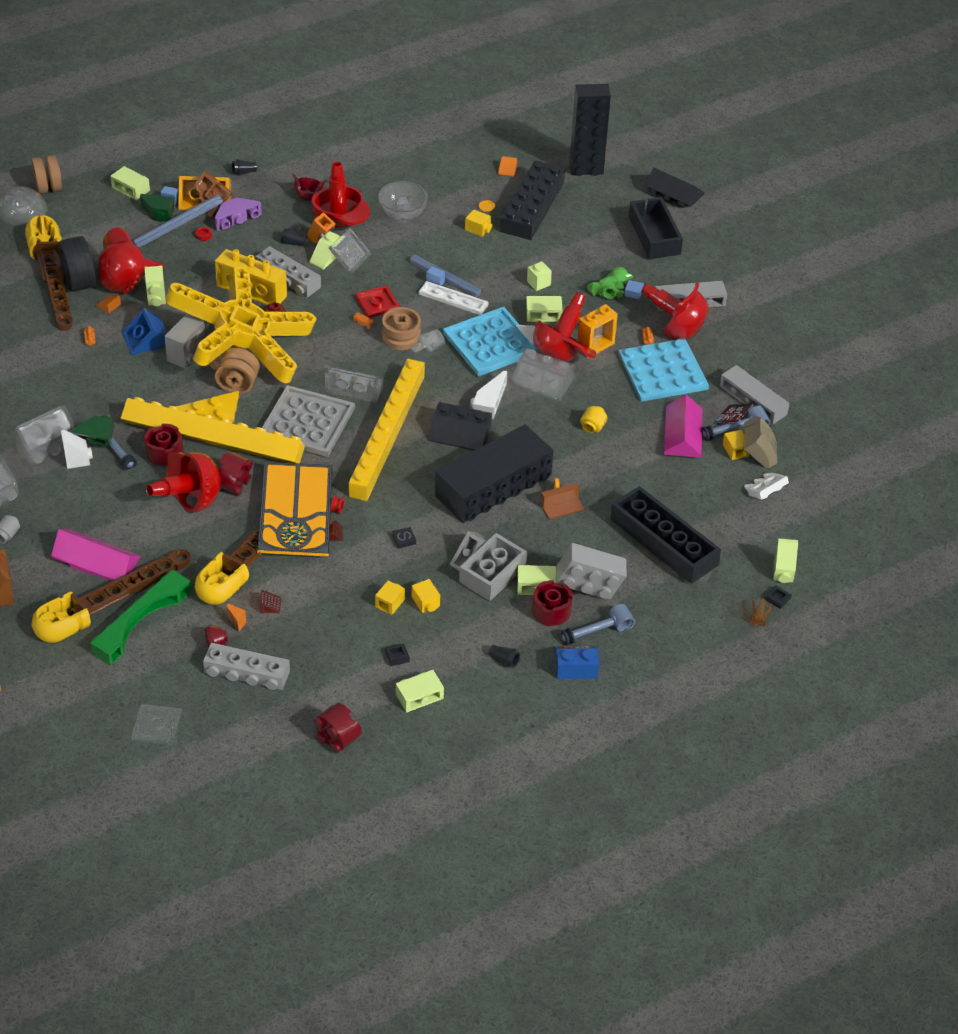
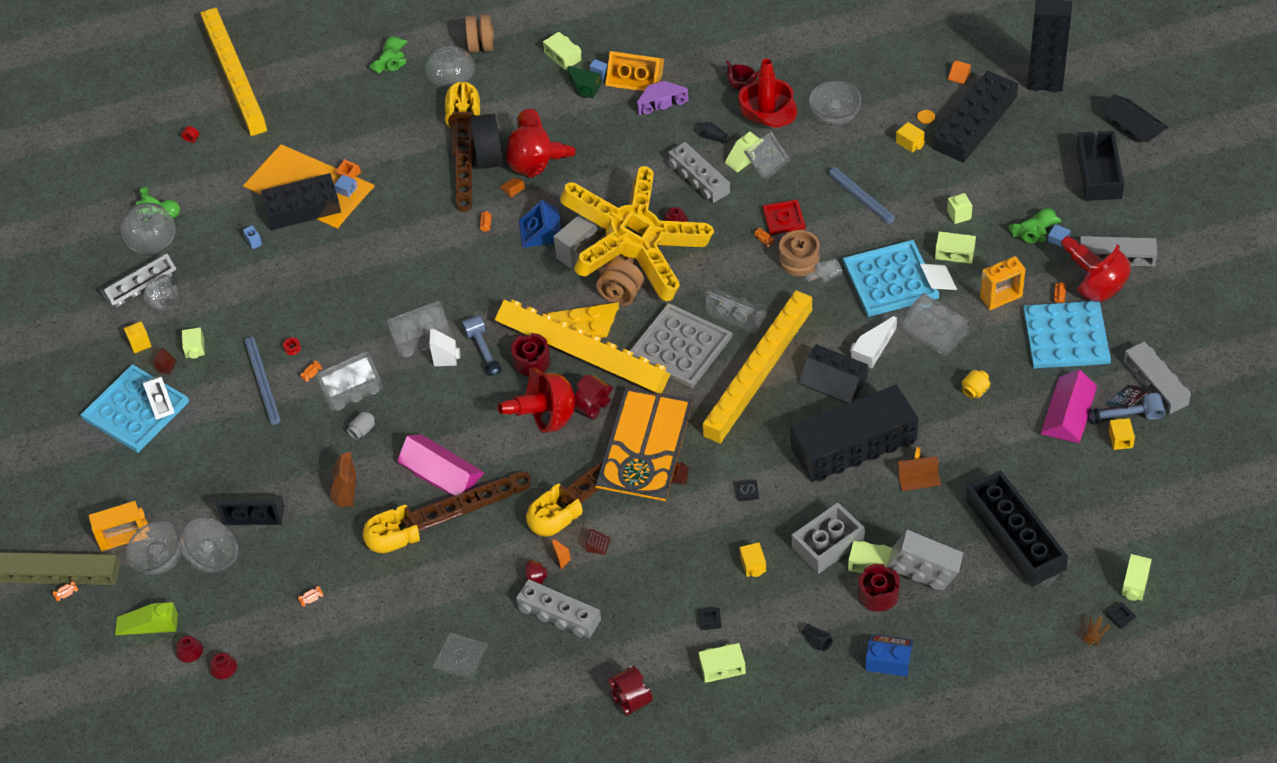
camera: 20 degrees right, 5 degrees up
dark green slope [71,415,115,447] -> none
green arch [90,570,192,666] -> none
sand blue axle [133,195,223,247] -> none
yellowish green brick [145,266,166,306] -> none
dark orange slope [194,171,233,218] -> none
red tile [195,227,212,241] -> none
yellow piece [215,249,287,305] -> none
black cone [232,159,257,175] -> none
orange leg [307,212,335,244] -> none
red bush [331,495,345,514] -> none
yellow brick [375,581,405,615] -> none
white tile [419,281,489,315] -> none
medium blue piece [426,267,445,286] -> none
light grey slope [450,531,489,571] -> none
red piece [533,292,596,362] -> none
sand blue piece [561,604,635,646] -> none
dark tan slope [744,416,777,468] -> none
white plate [744,473,789,499] -> none

